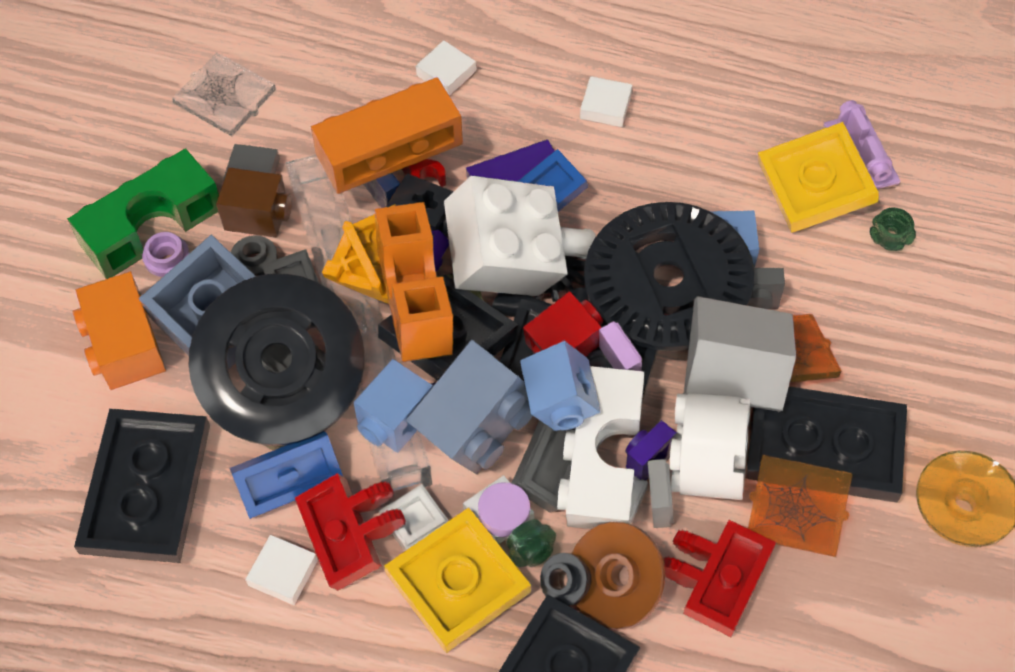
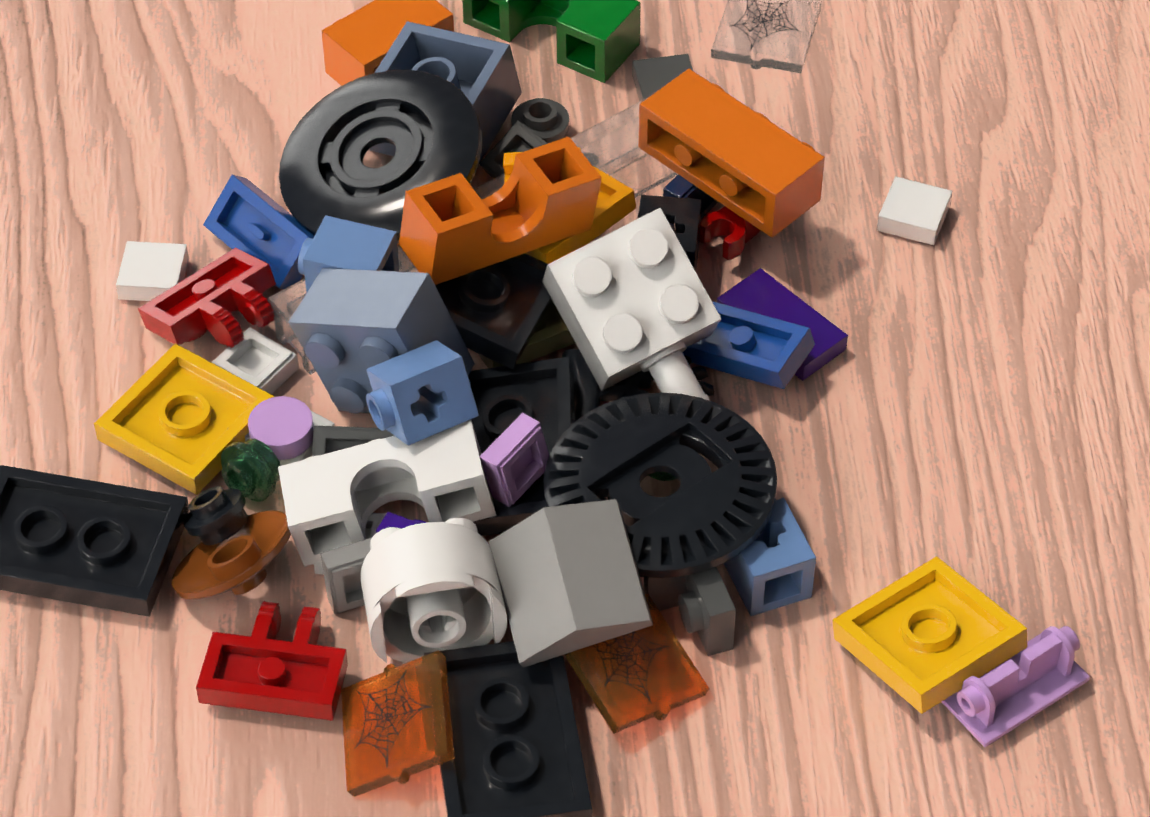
camera: 70 degrees right, 10 degrees down
black plate [74,408,210,563] -> none
lavender plate [142,232,190,277] -> none
reddish brown brick [216,167,292,238] -> none
red brick [523,291,603,357] -> none
white tile [580,76,633,127] -> none
clear green plate [869,207,916,251] -> none

